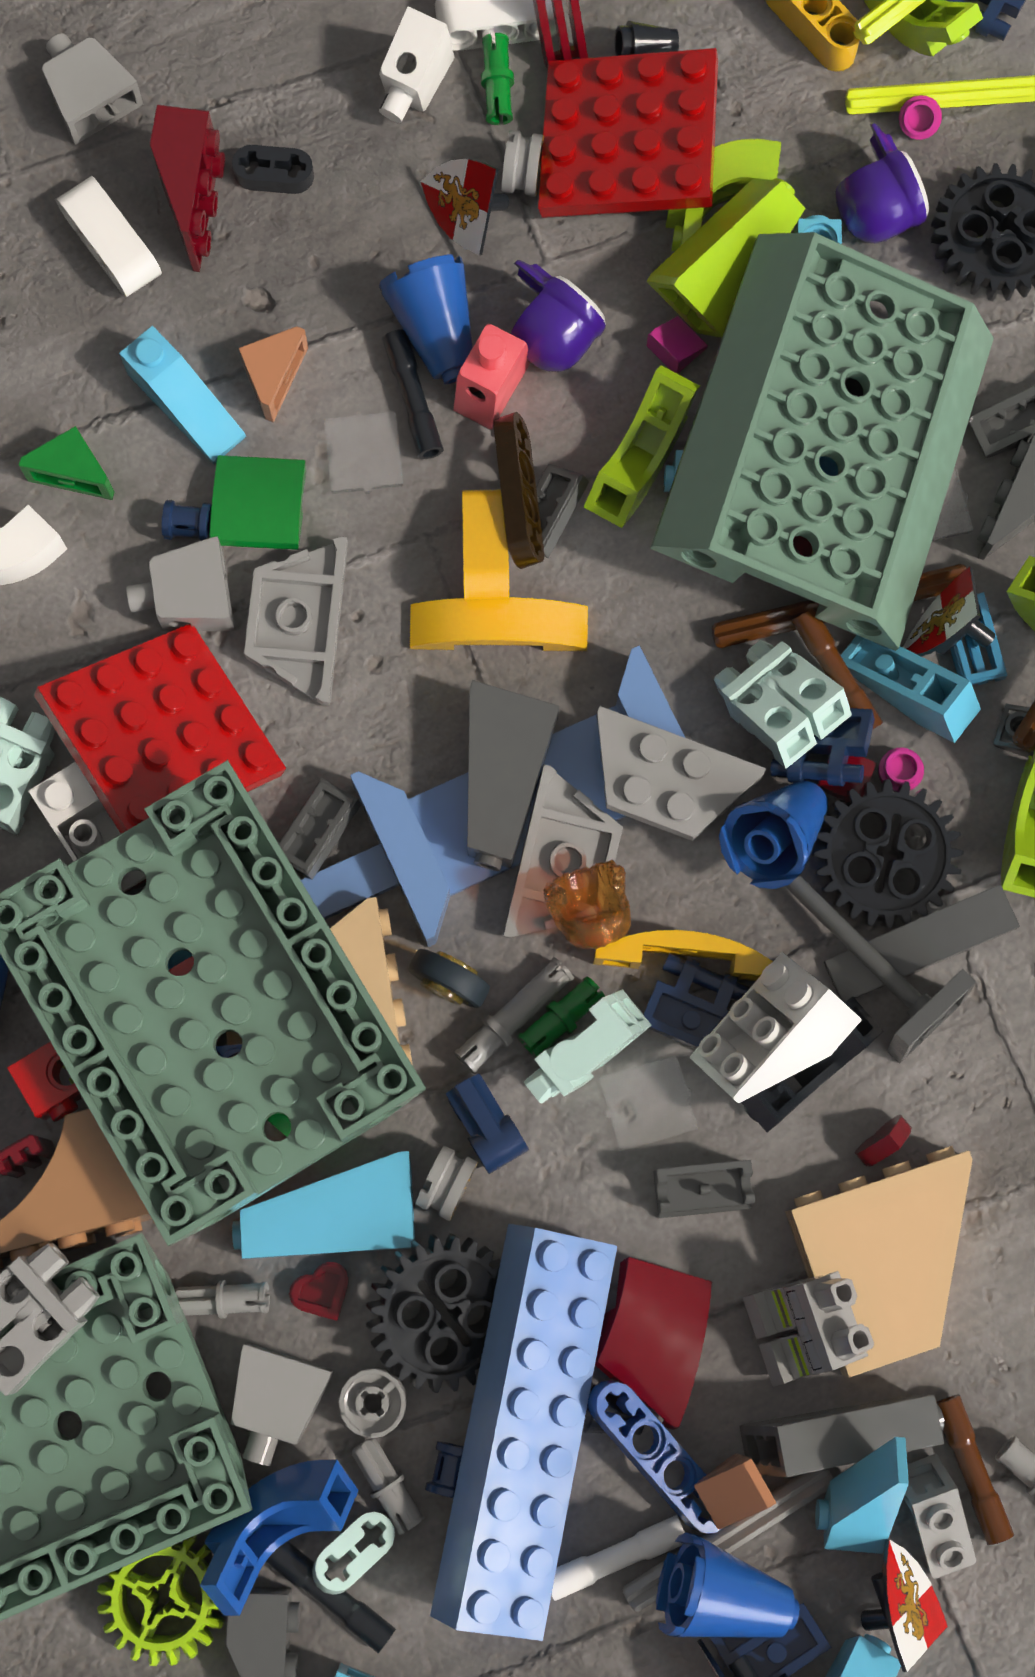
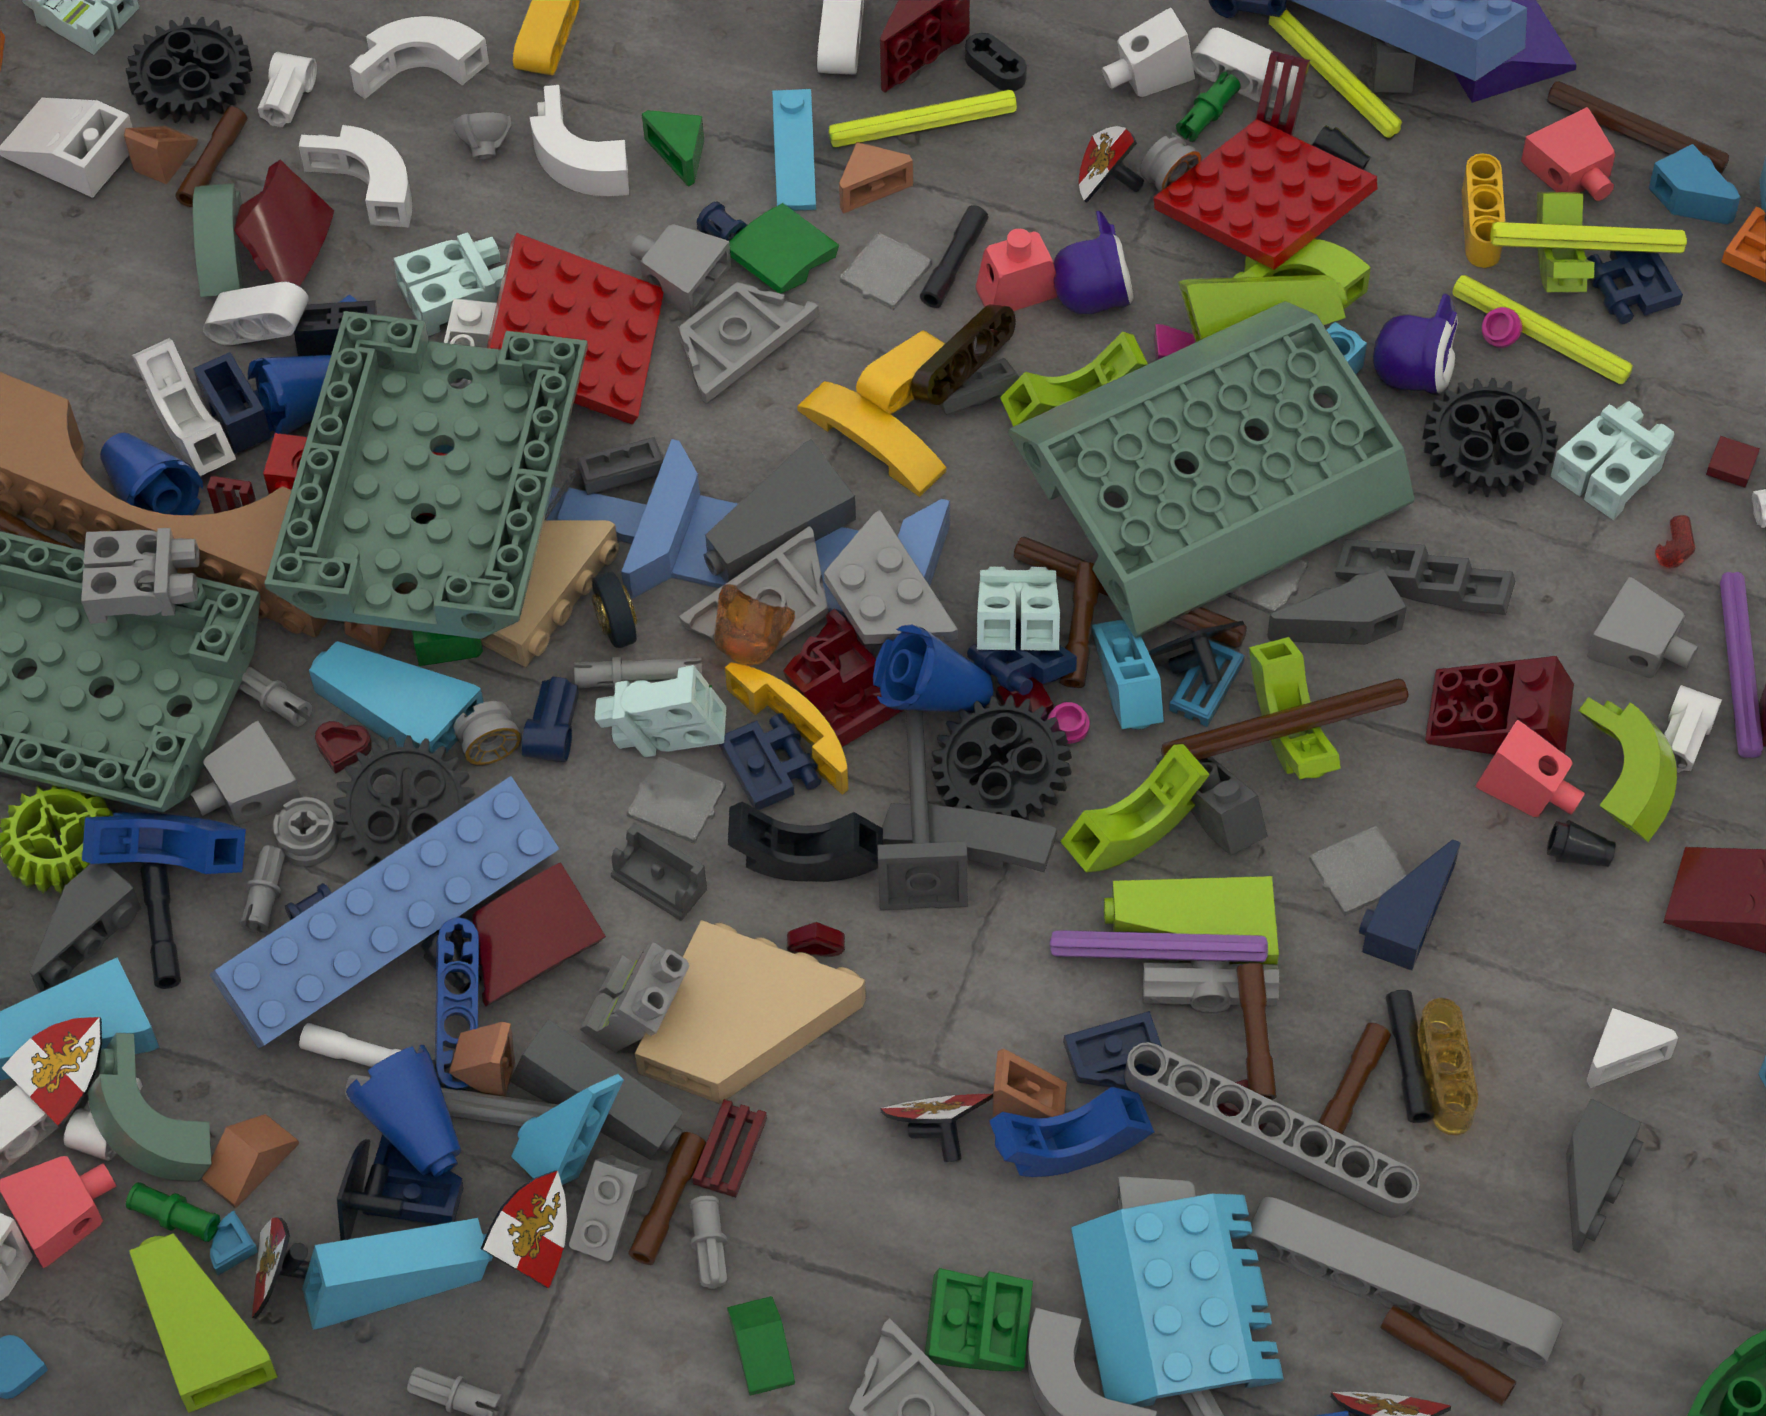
camera: 45 degrees right, 20 degrees down
light aqua beam [312,1512,395,1595] -> none
blue cone [379,254,473,384] -> none
white slope [689,952,862,1103] -> none
none -> dark red tile [692,1099,767,1198]
none -> dark red slope [783,609,904,747]
none -> neon yellow axle [828,90,1017,148]

